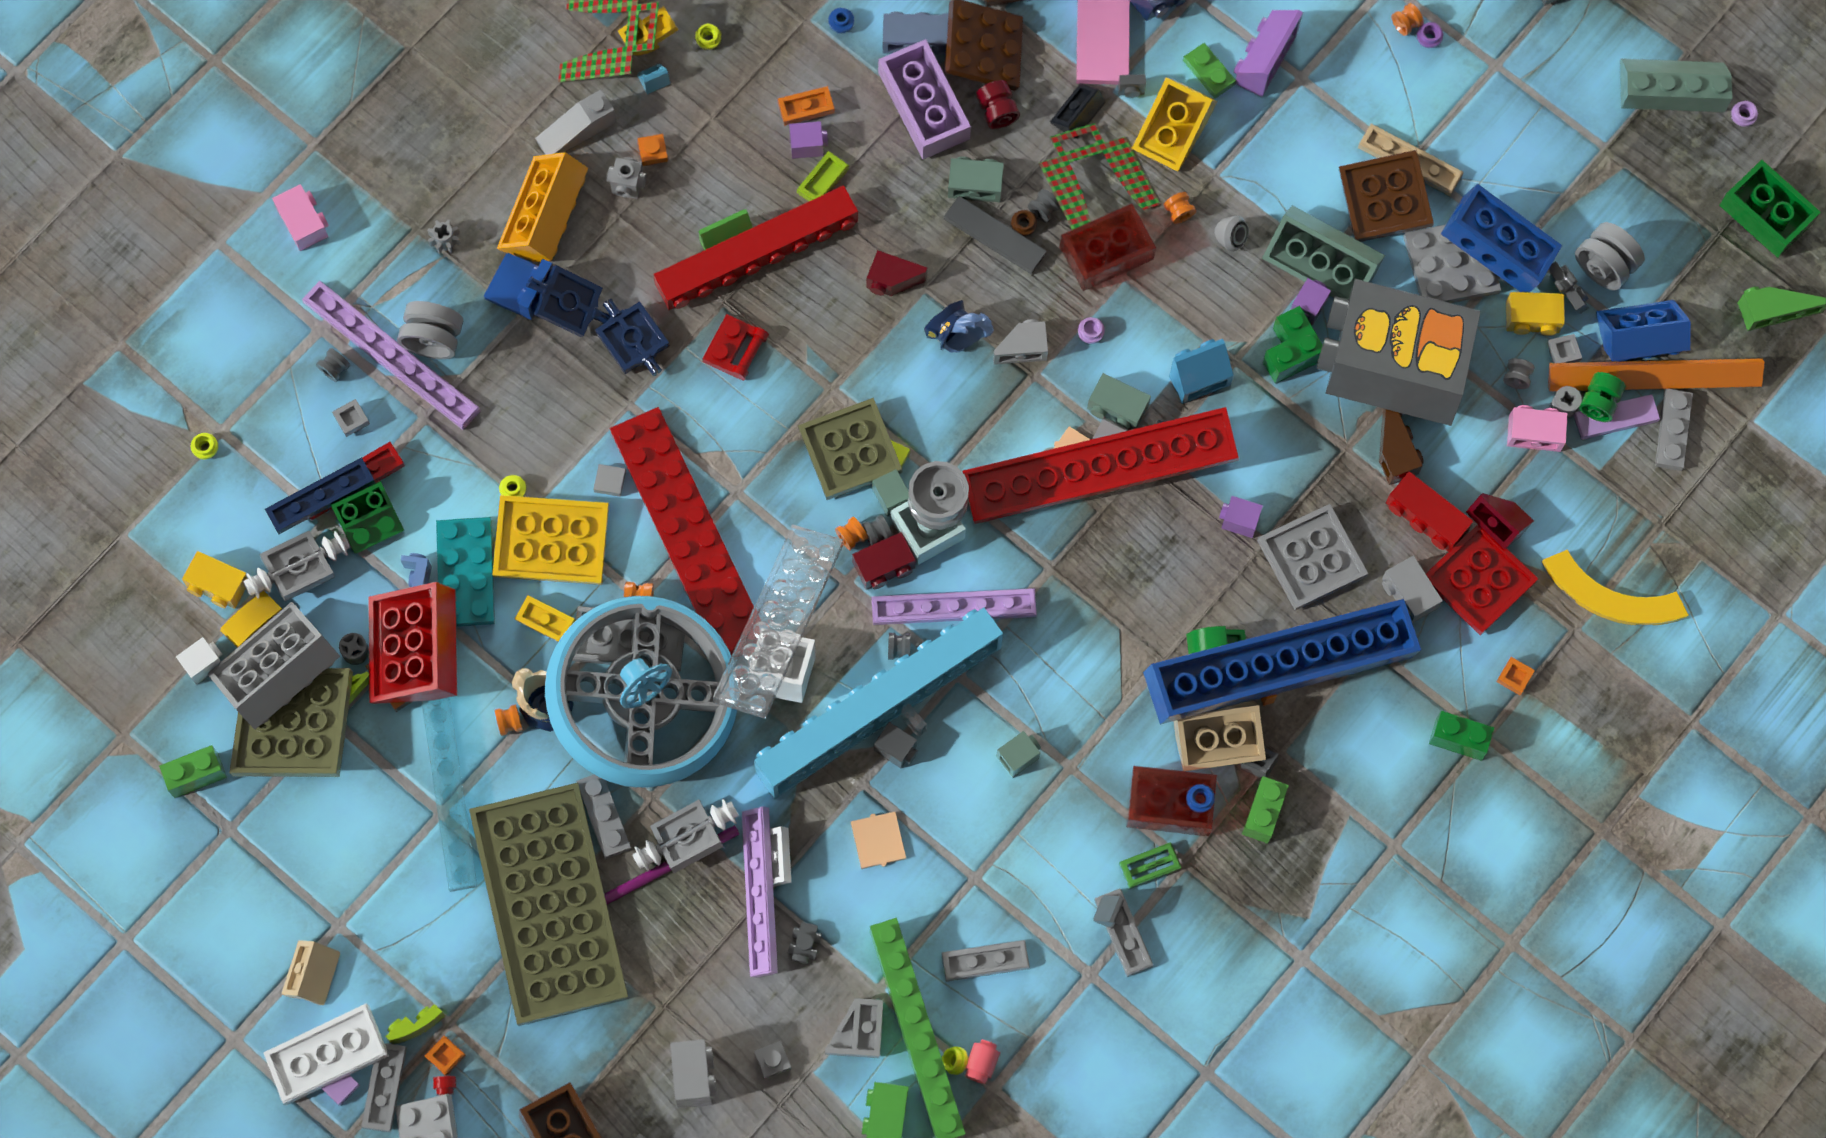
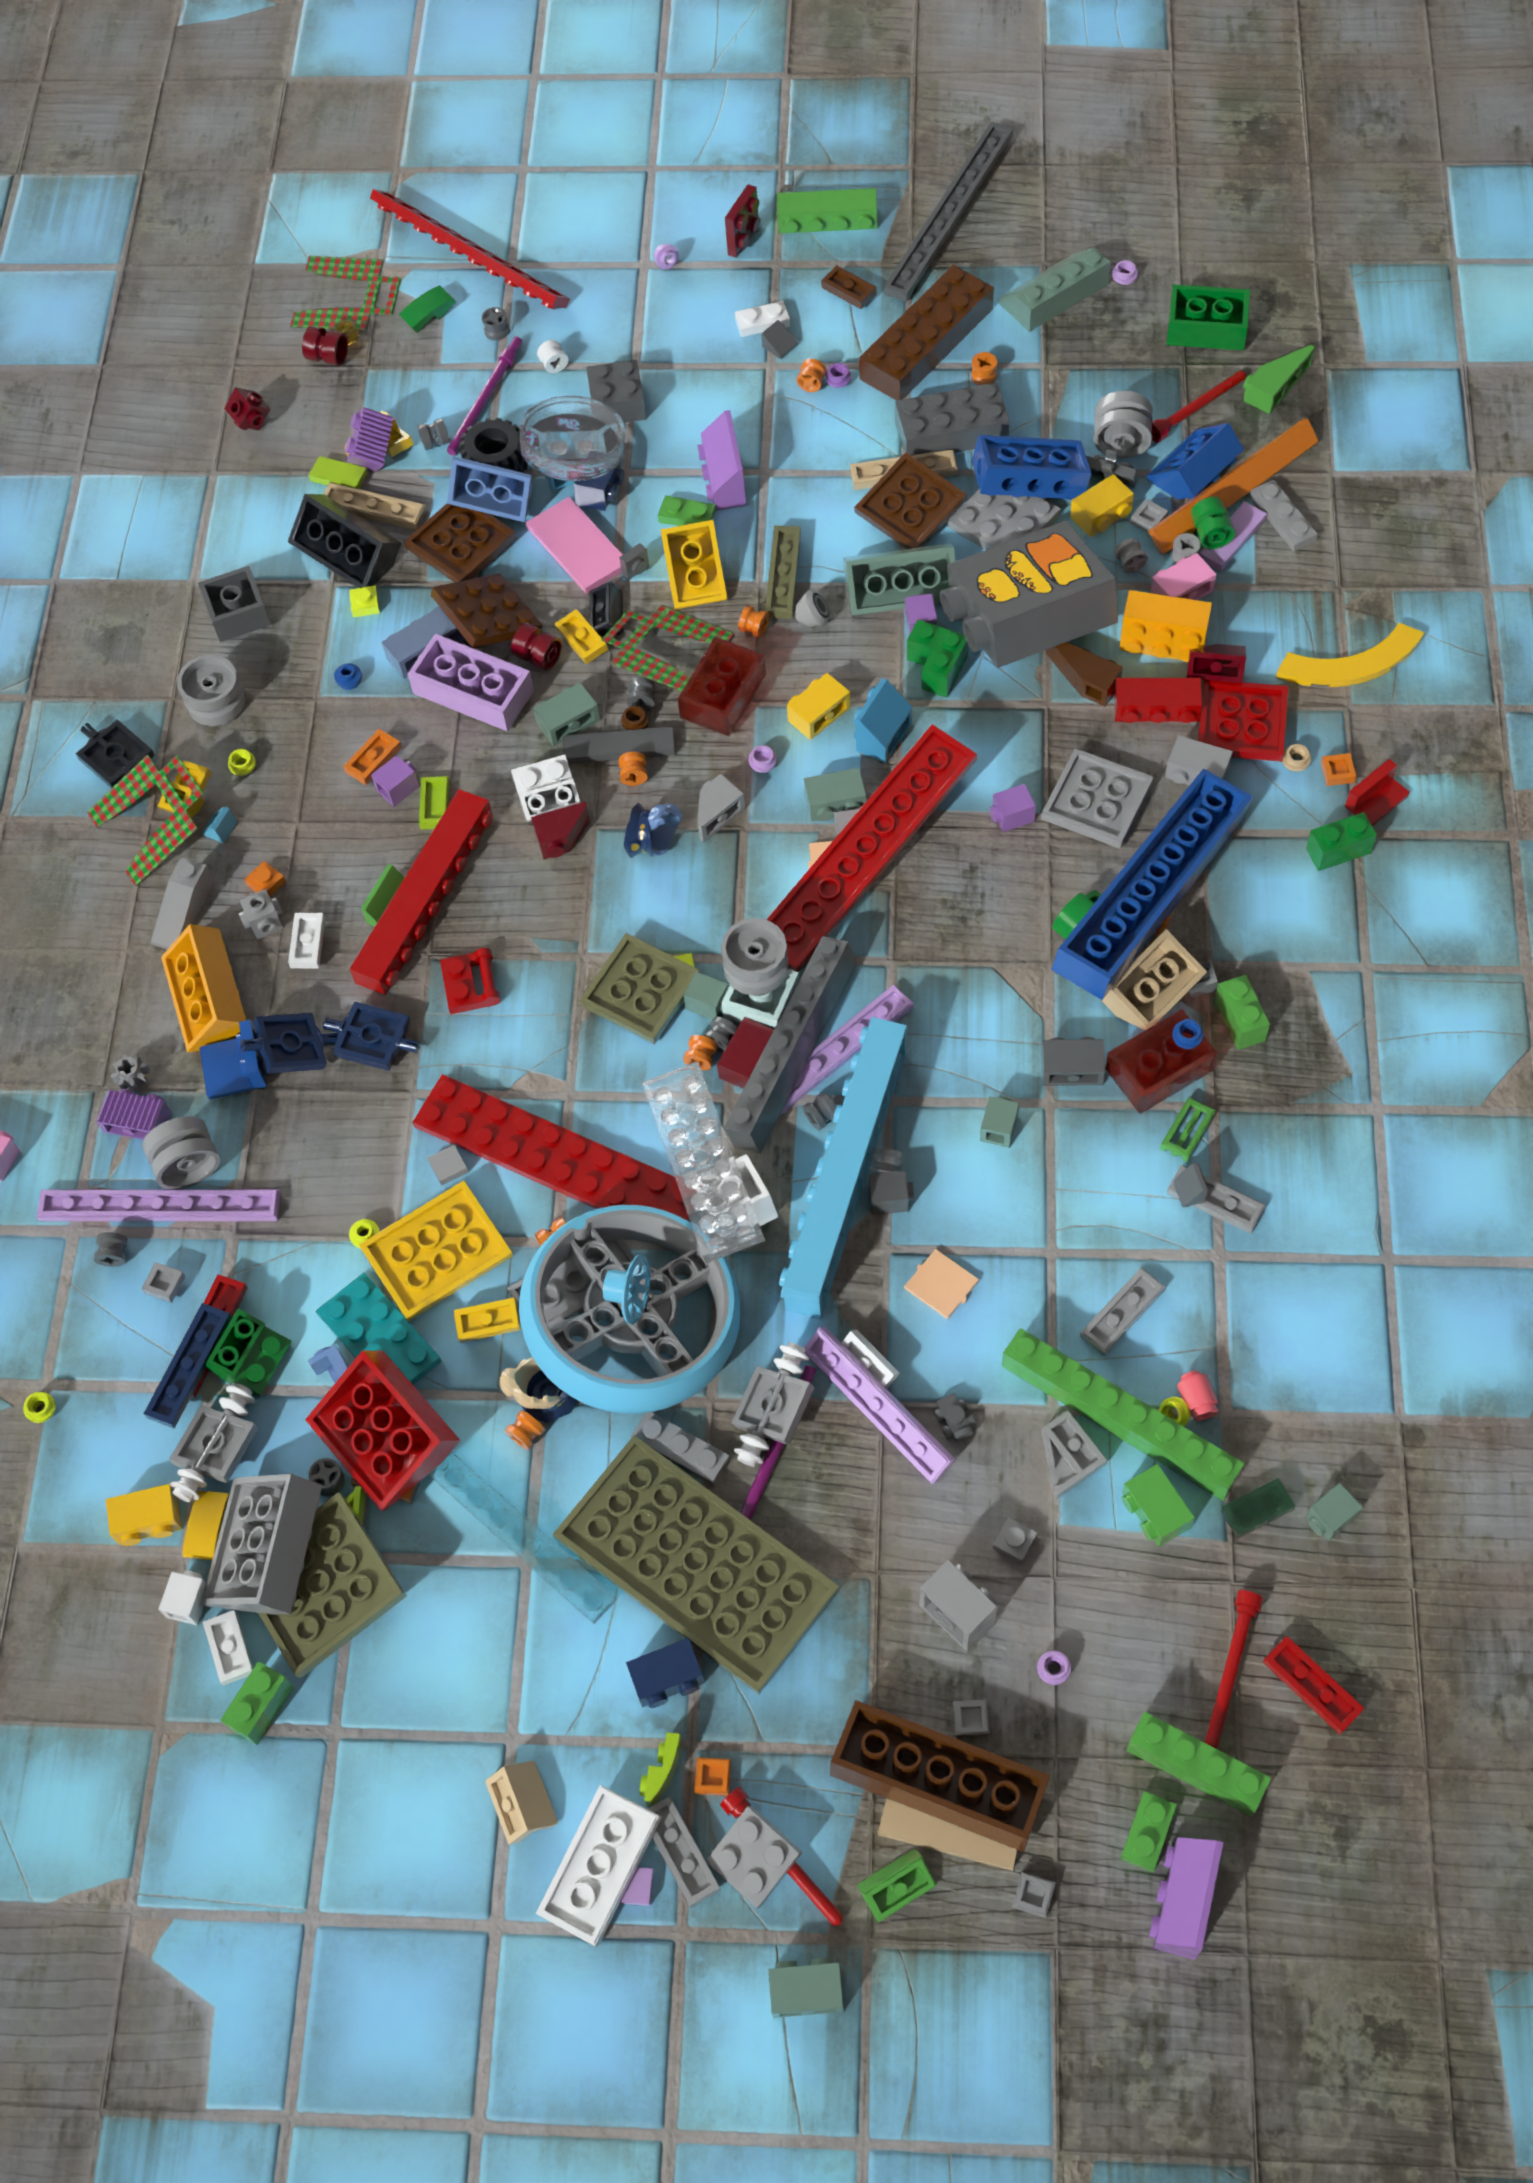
camera: 30 degrees left, 10 degrees down
none -> medium lavender brick [97,1089,171,1140]
none -> white plate [203,1610,253,1686]
none -> white plate [288,913,325,968]
none -> white brick [511,754,581,822]
none -> yellow plate [555,609,608,664]
none -> orange wheel [618,751,648,786]
none -> dark blue brick [626,1638,705,1708]
none -> dark grey brick [724,936,857,1154]
none -> olive plate [765,525,801,619]
none -> yellow brick [787,673,851,740]
none -> reddish brown brick [859,265,994,401]
none -> dark grey brick [895,382,1010,455]
none -> orange wheel [971,352,997,385]
none -> dark grey brick [1042,1037,1105,1086]
none -> light orange brick [1119,590,1212,662]
none -> red piece [1152,370,1246,443]
none -> tan plate [1282,744,1311,772]
none -> red panel [1345,759,1409,826]

